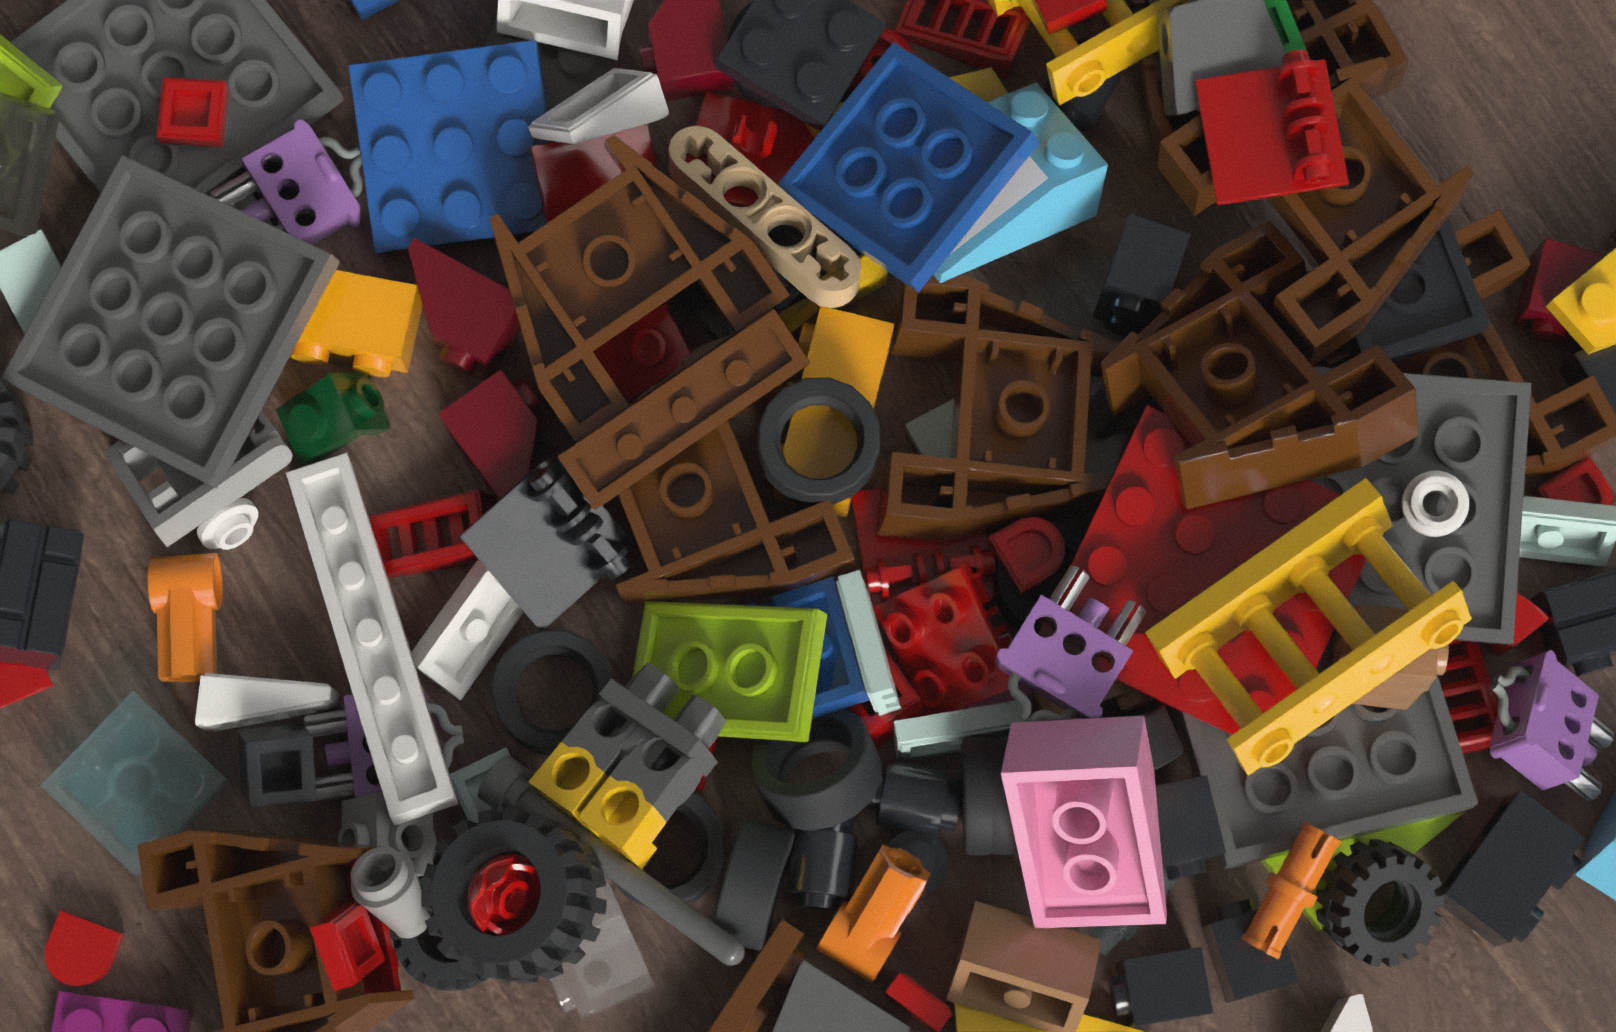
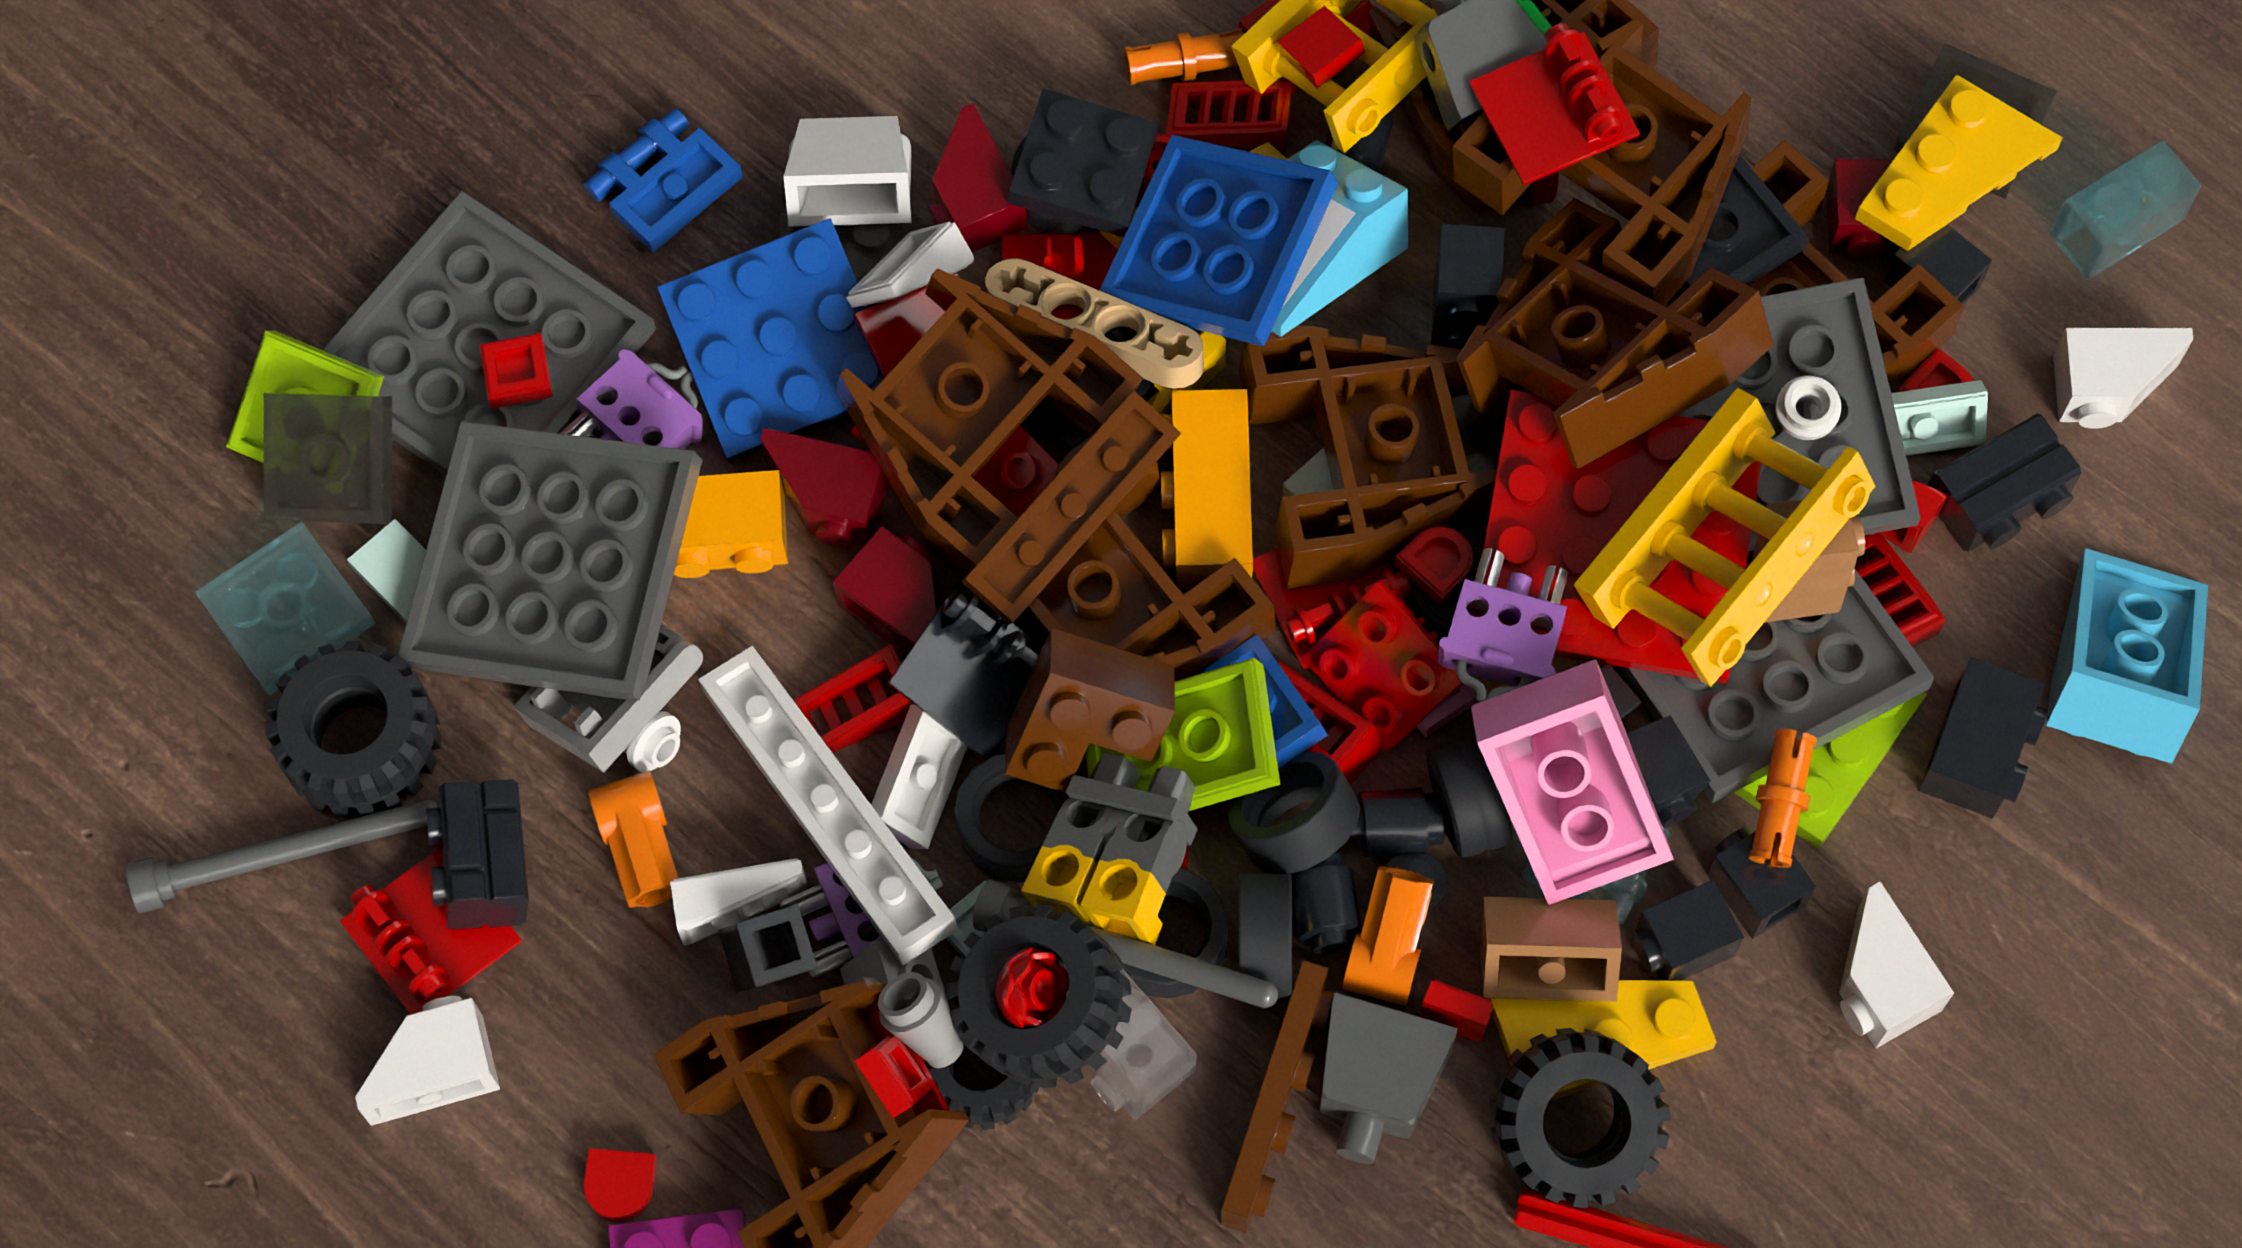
camera: 10 degrees left, 10 degrees down
clear light blue plate [41,691,230,876] -> none
dark green bracket [275,373,391,465] -> none
black tyre [758,377,880,506] -> none
light aqua tile [836,570,901,715] -> none
light aqua tile [893,701,1026,762] -> none
black tyre [1315,839,1444,967] -> none
medium lavender piece [1489,650,1614,801] -> none
none -> reddish brown brick [1005,628,1175,793]

